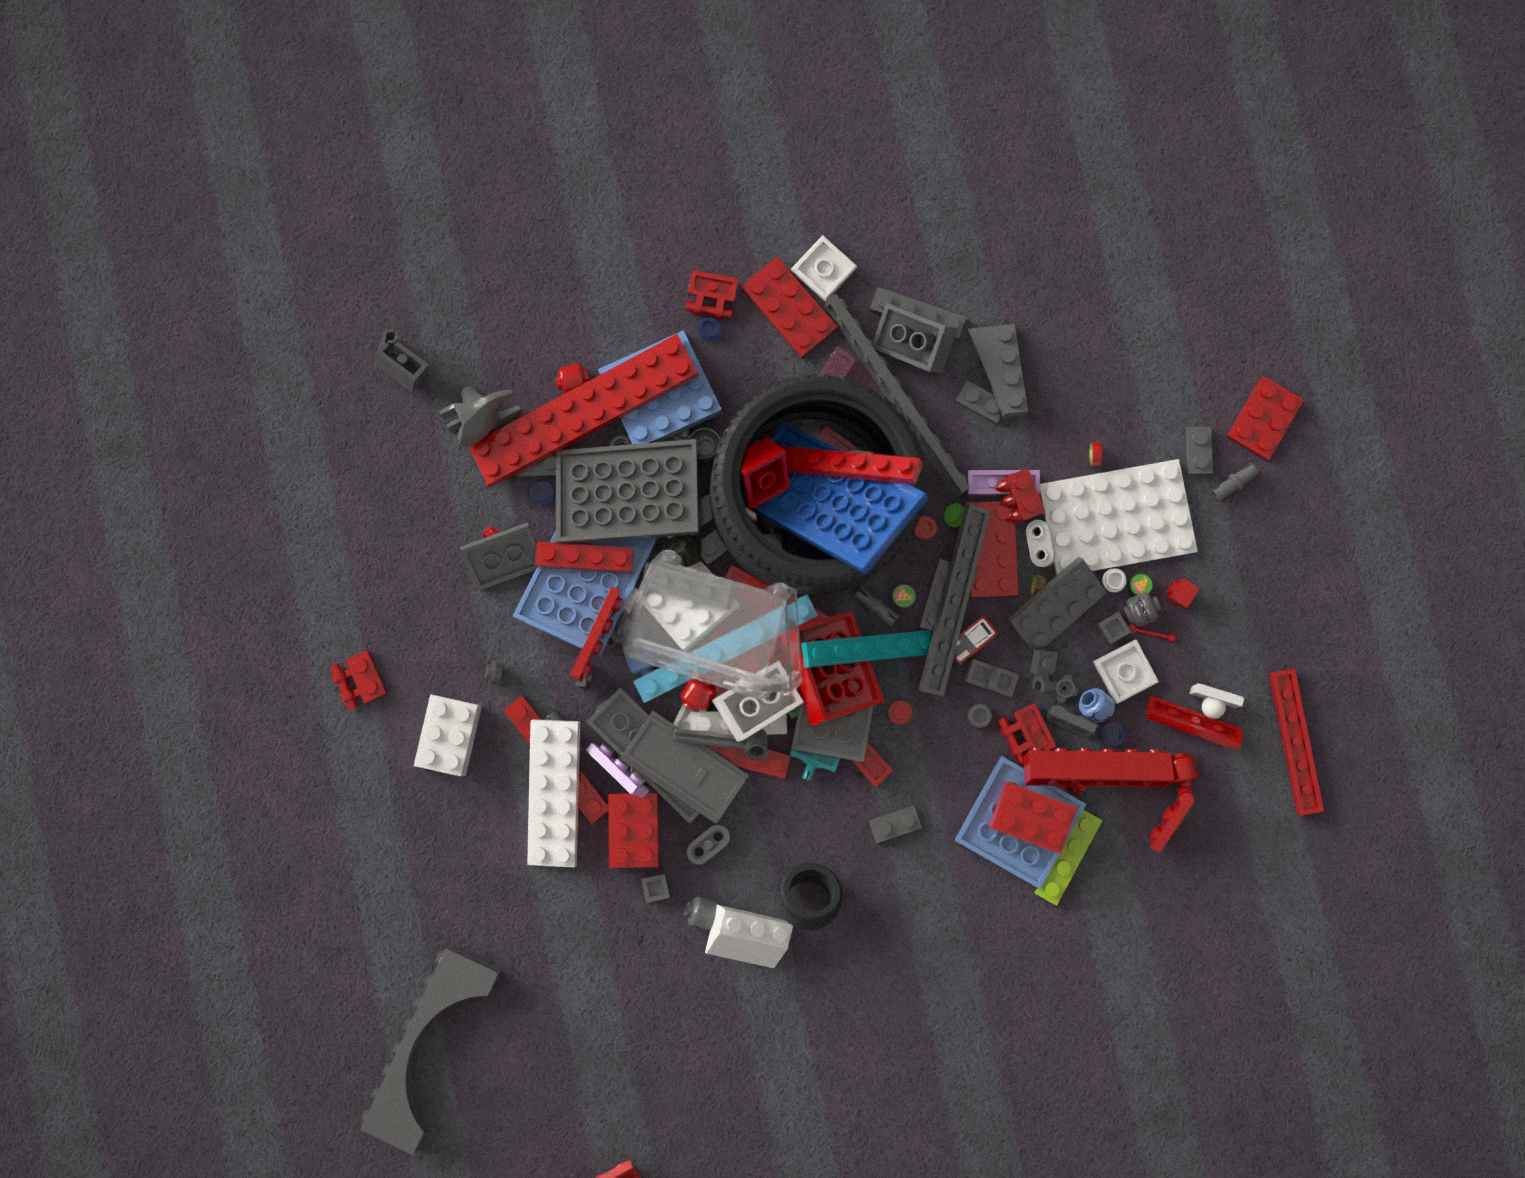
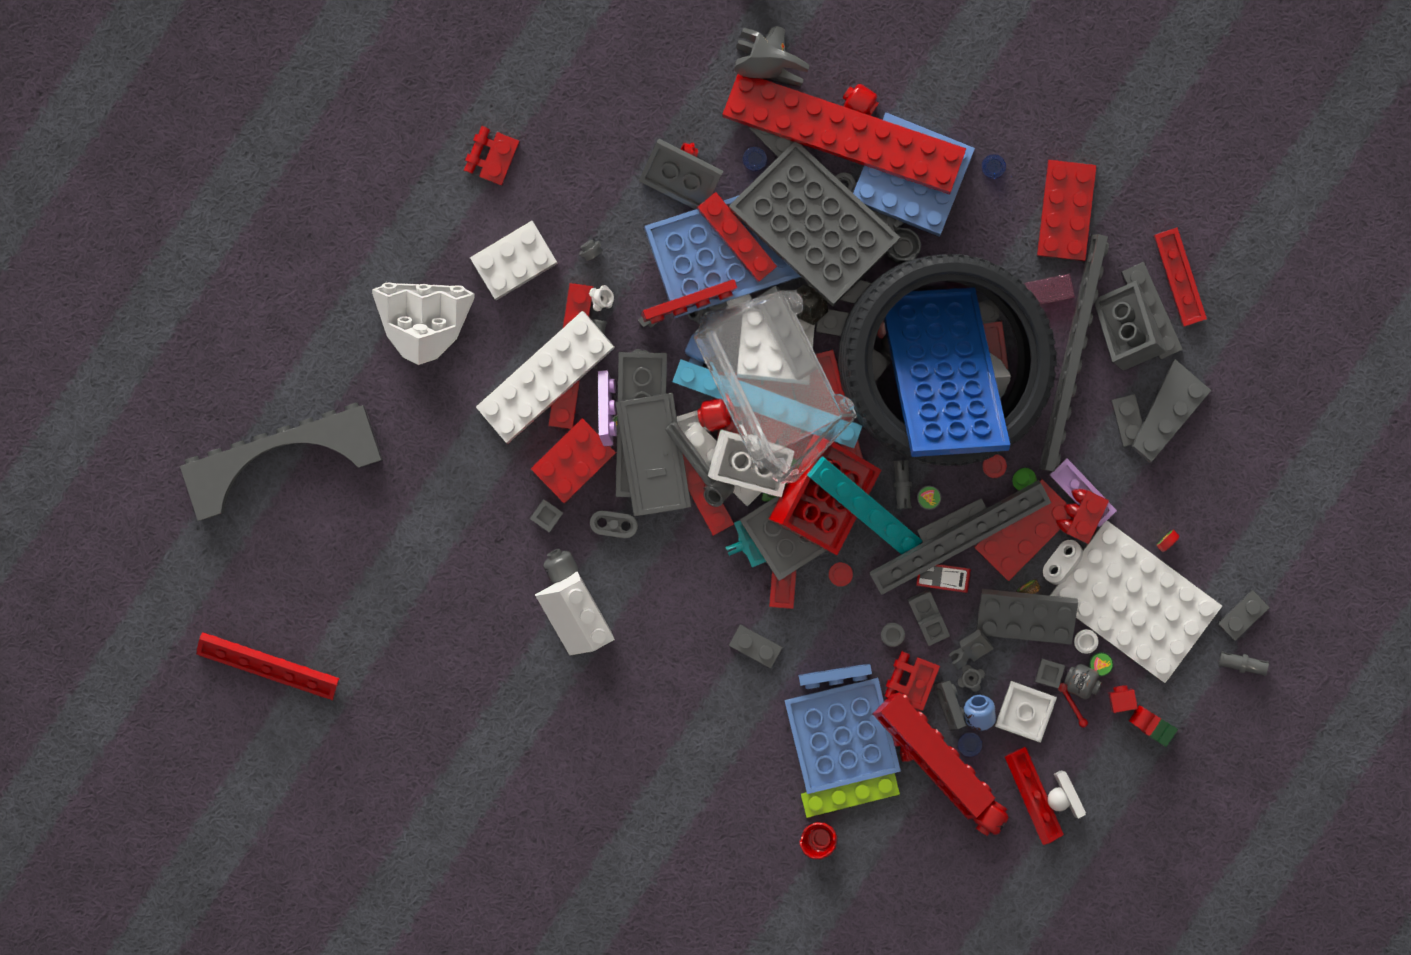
camera: 50 degrees right, 5 degrees up
red plate [685,270,739,320] -> none
red plate [740,443,923,485] -> none
red slope [742,437,790,510] -> none
black tyre [777,863,843,931] -> none
white plate [791,236,857,302] -> none
red brick [988,781,1077,854] -> none
red plate [1149,786,1194,853] -> none
red plate [1226,376,1304,461] -> none
red plate [1269,668,1324,816] -> none
none -> white brick [372,283,474,365]
none -> white plate [589,285,614,312]
none -> medium blue plate [798,664,872,689]
none -> red hair [799,822,837,859]
none -> leg [1129,705,1178,747]
none -> red plate [1153,228,1207,327]

